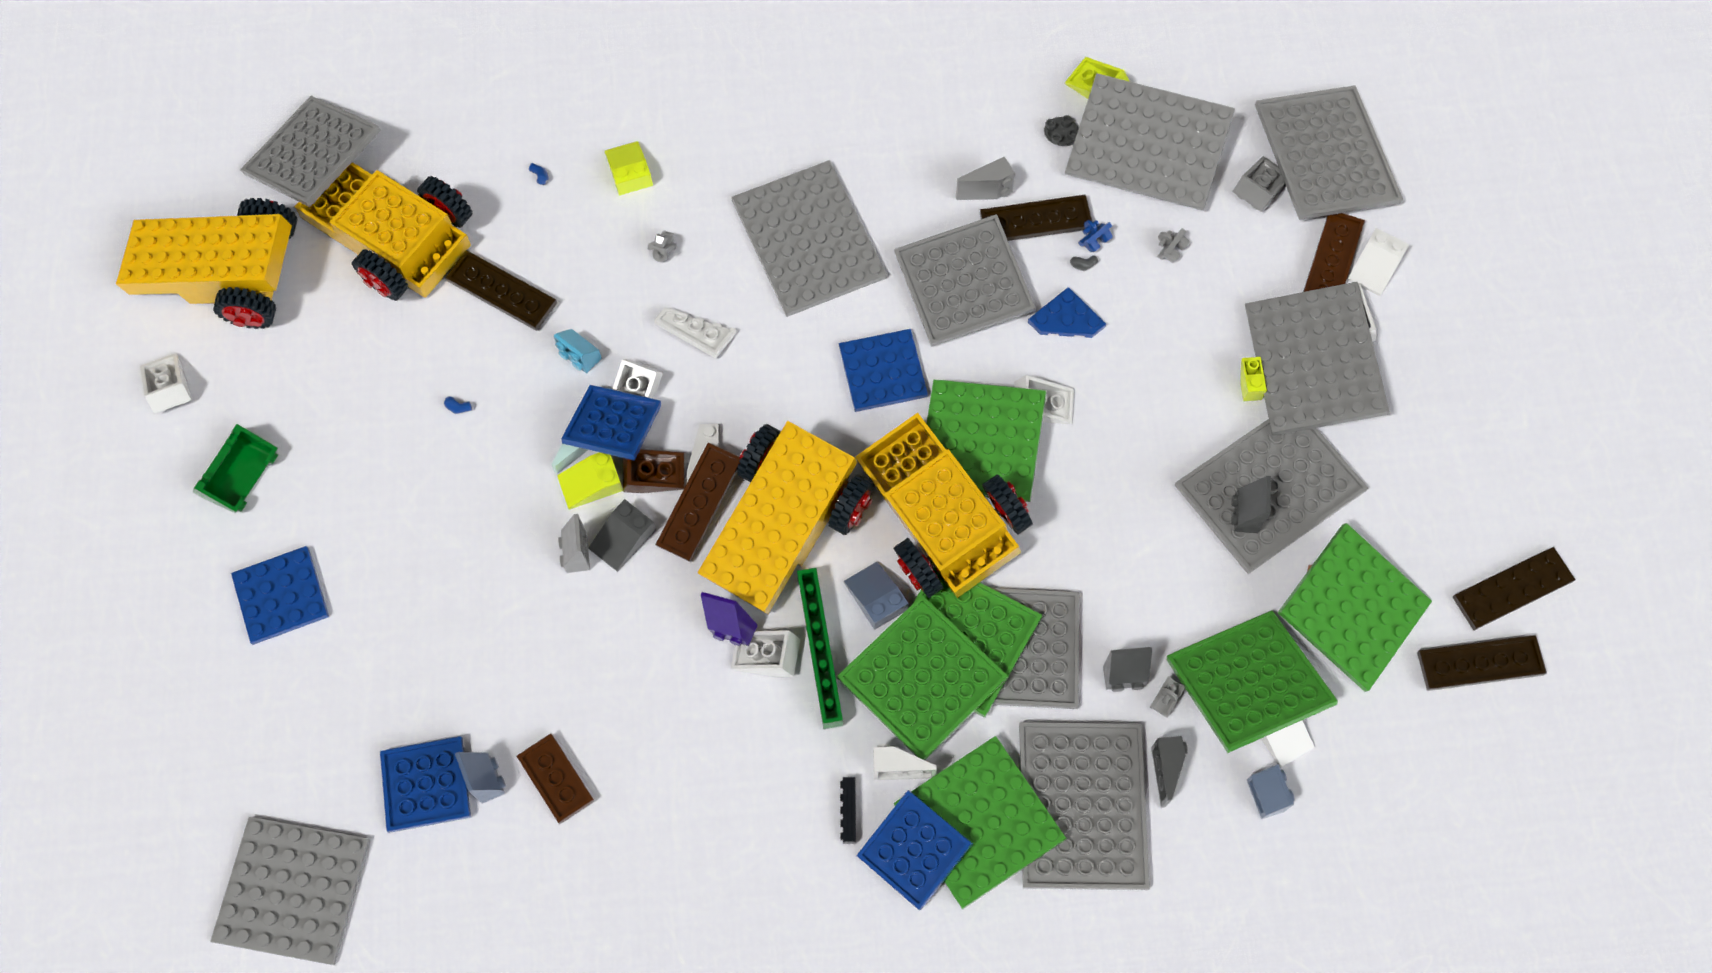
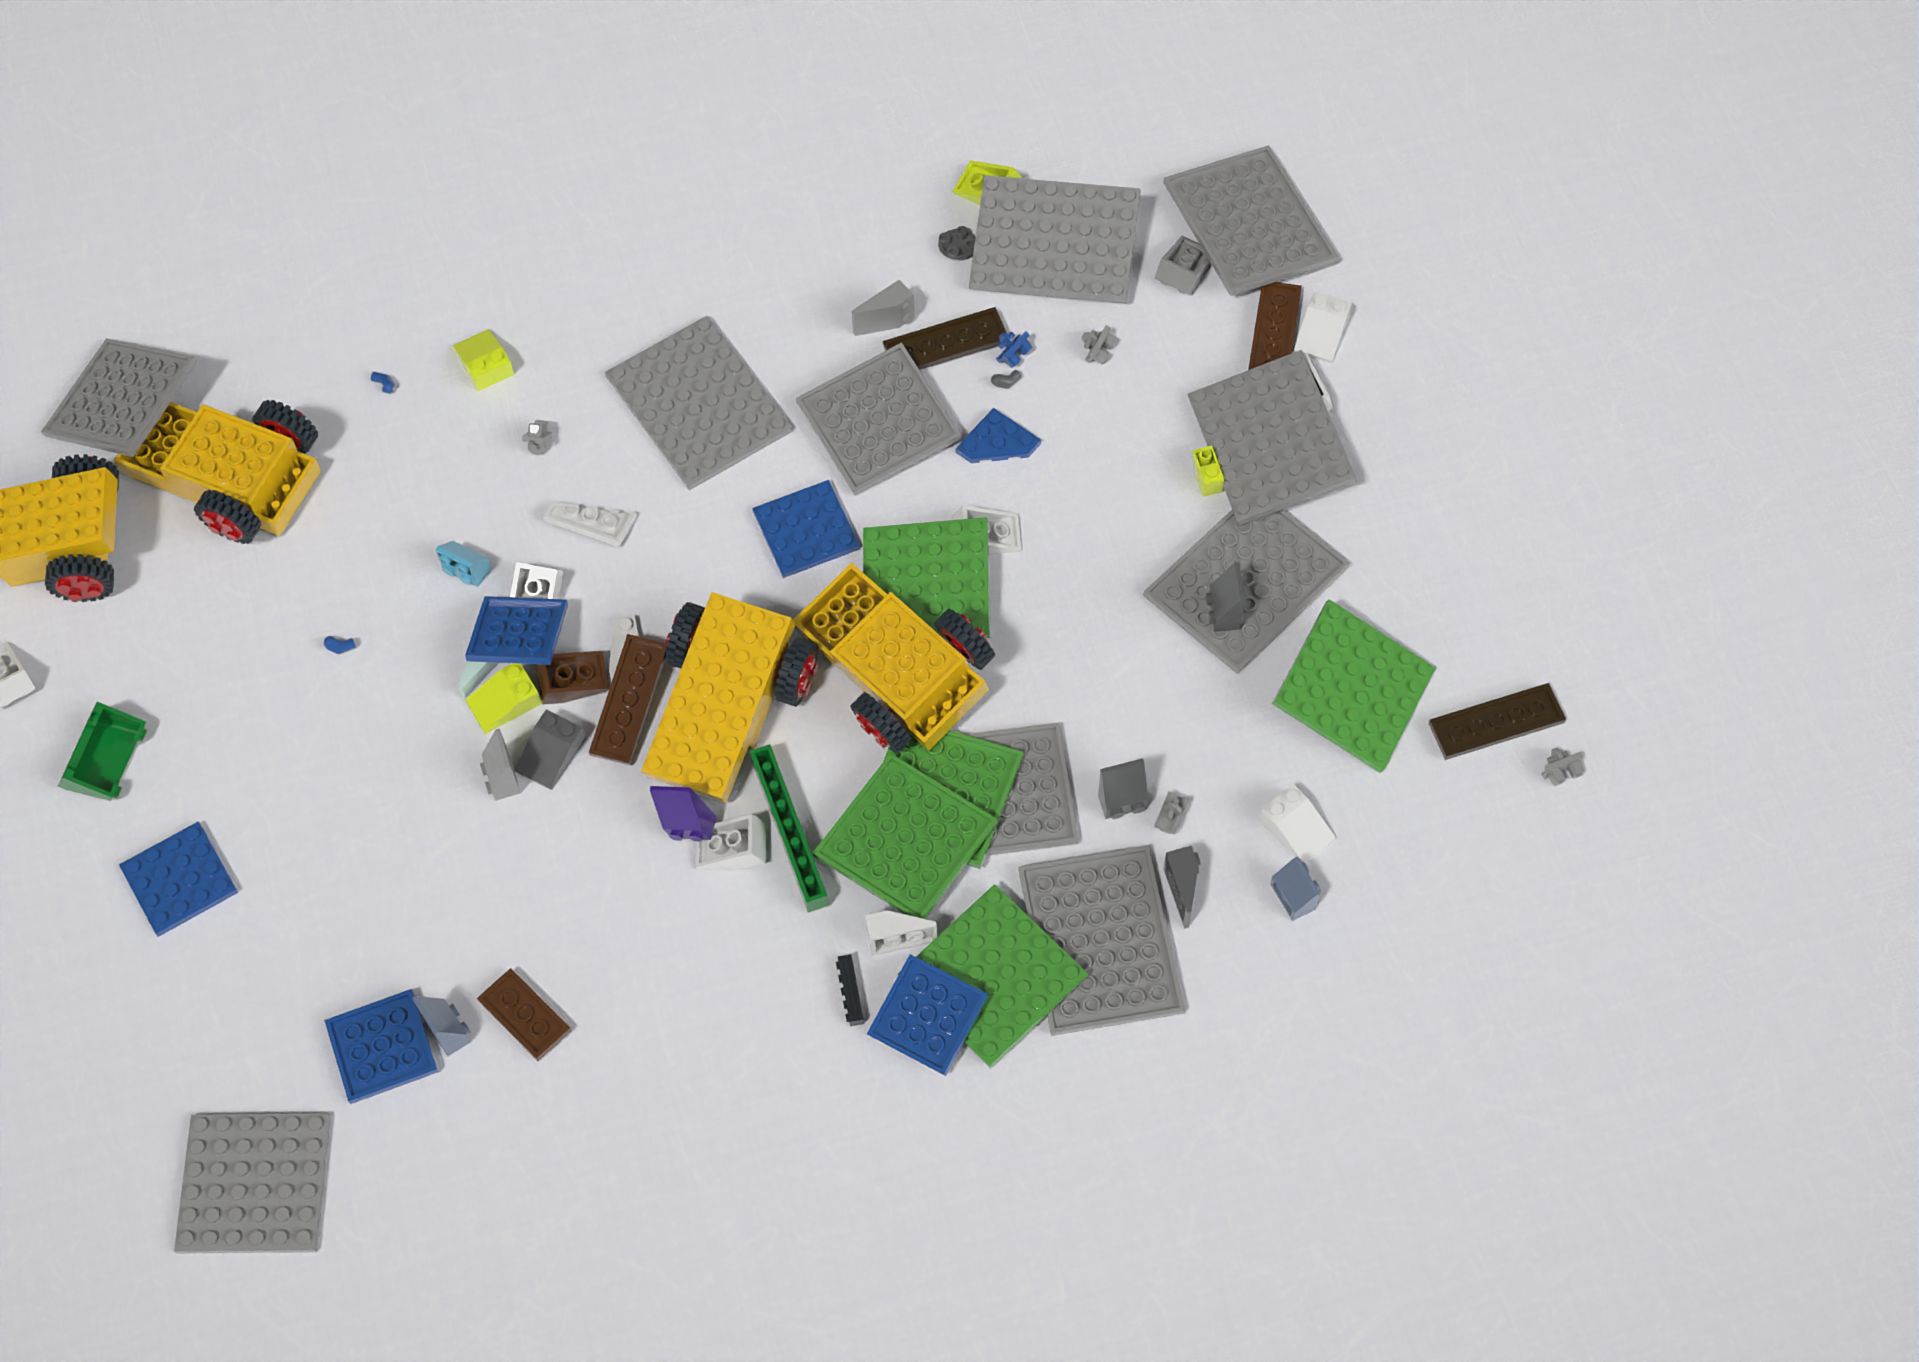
camera: 10 degrees left, 5 degrees down
dark brown plate [445,250,557,331] -> none
sand blue slope [844,562,908,630] -> none
bright green plate [1167,610,1338,753] -> none
dark brown plate [1452,547,1576,631] -> none
none -> light grey hips [1541,748,1584,786]

